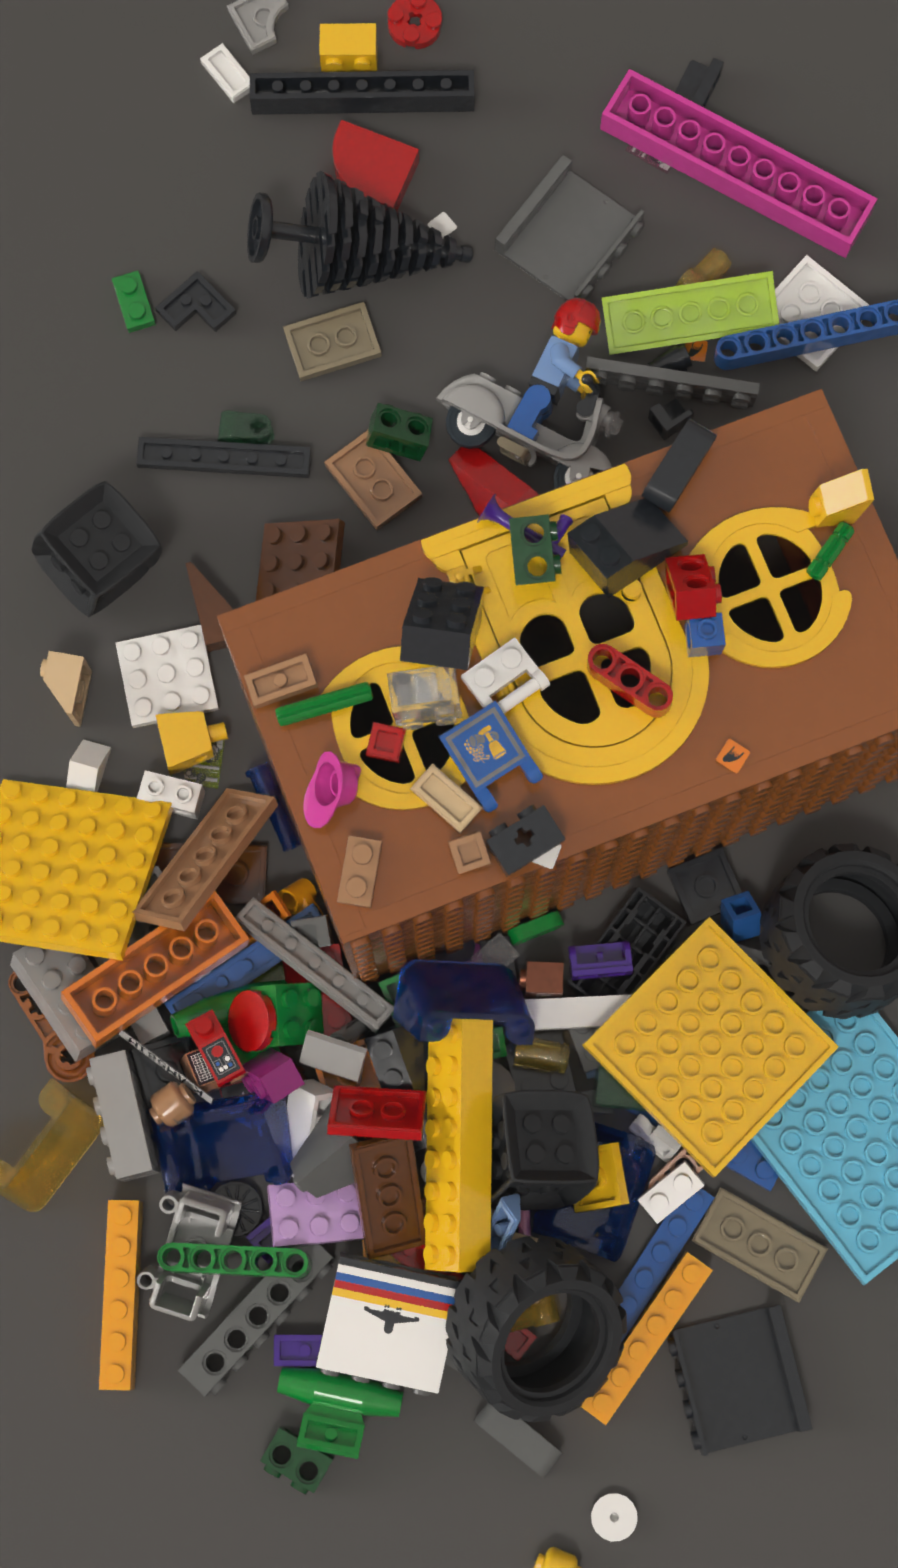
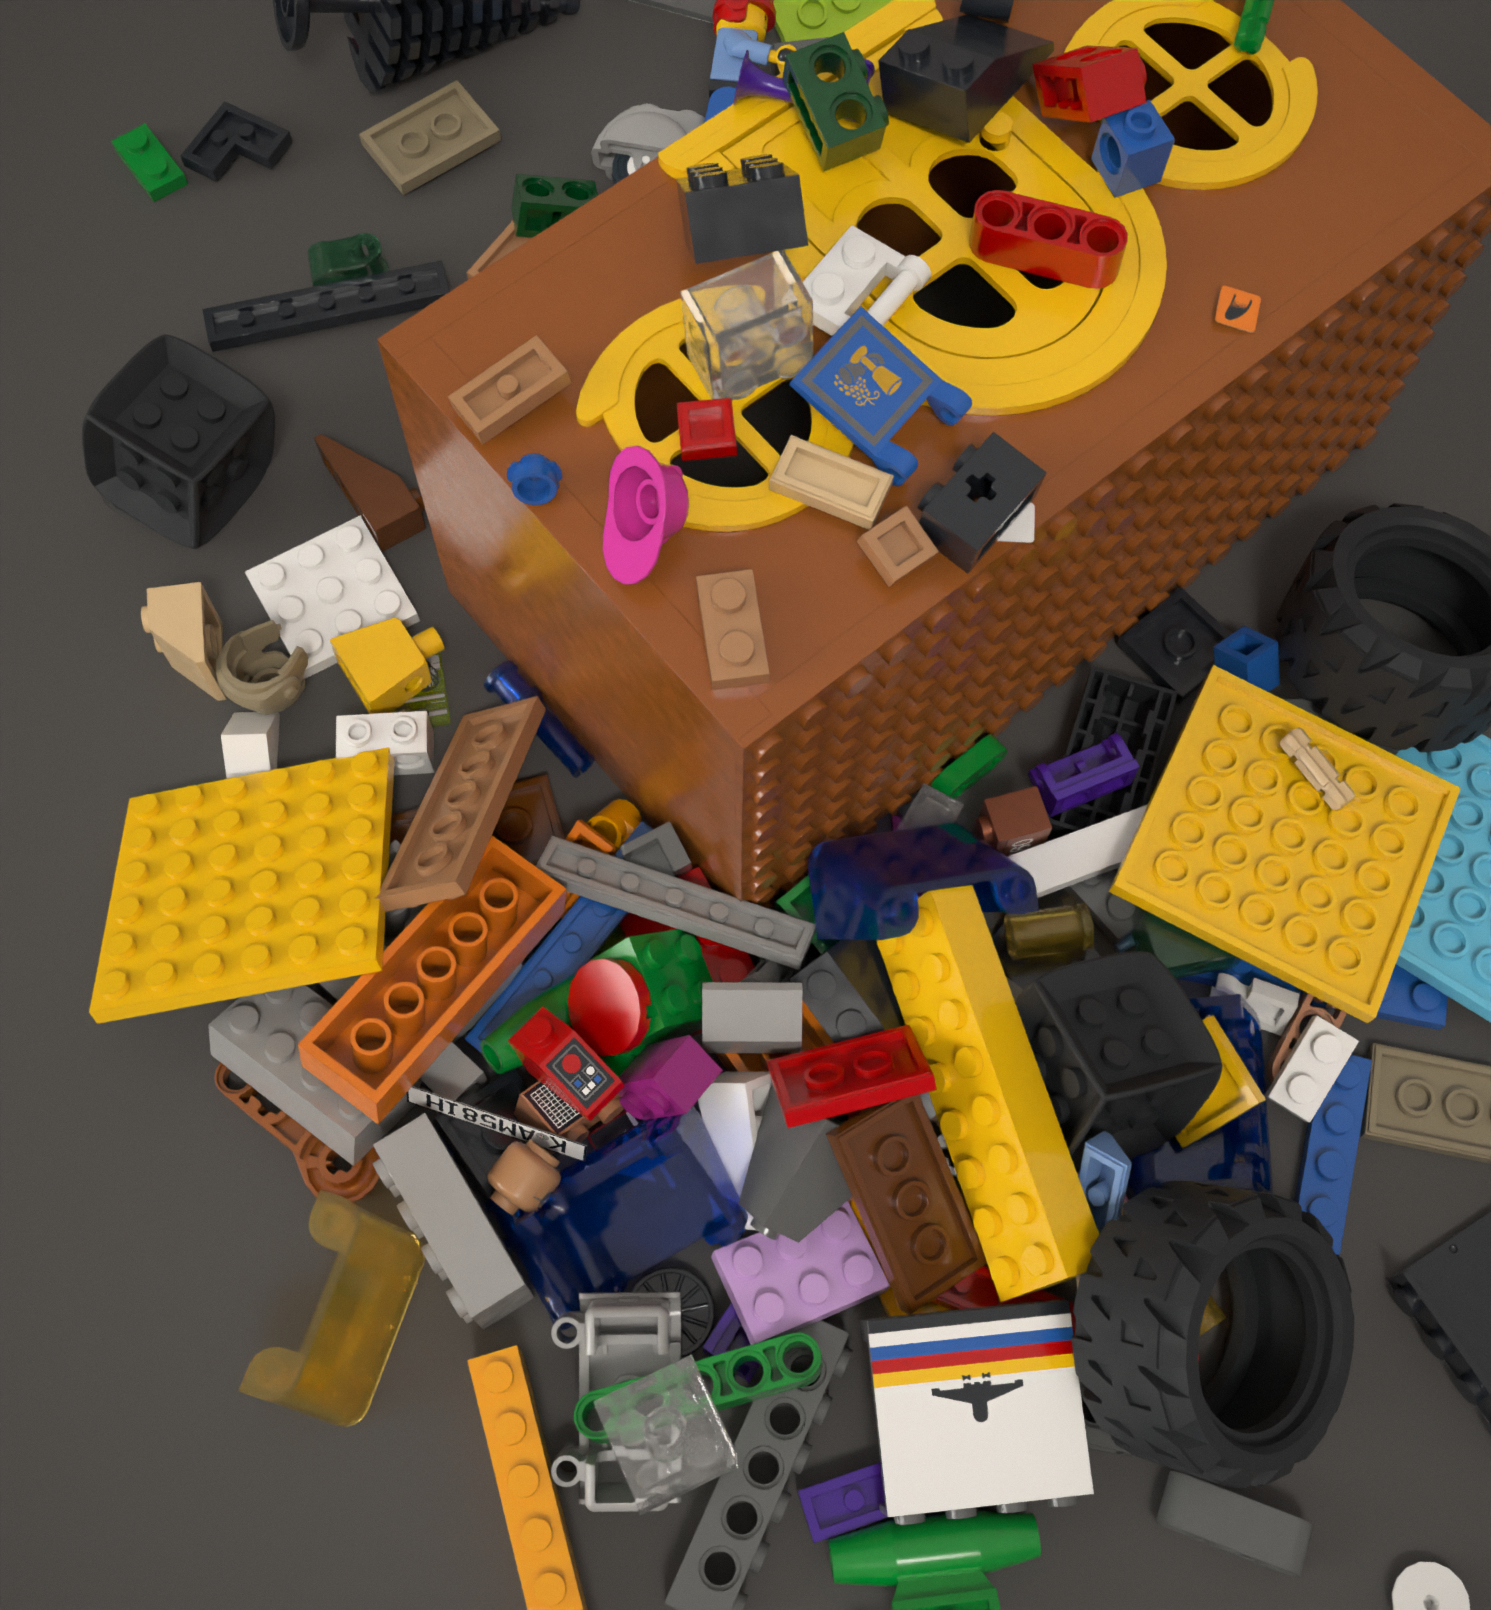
camera: 20 degrees left, 10 degrees down
green axle [275,682,373,726] -> none
light orange brick [581,1252,713,1425] -> none
none -> dark tan helmet [216,620,308,715]
none -> blue plate [507,453,562,505]
none -> clear brick [593,1354,738,1515]
none -> tan axle [1280,728,1355,811]

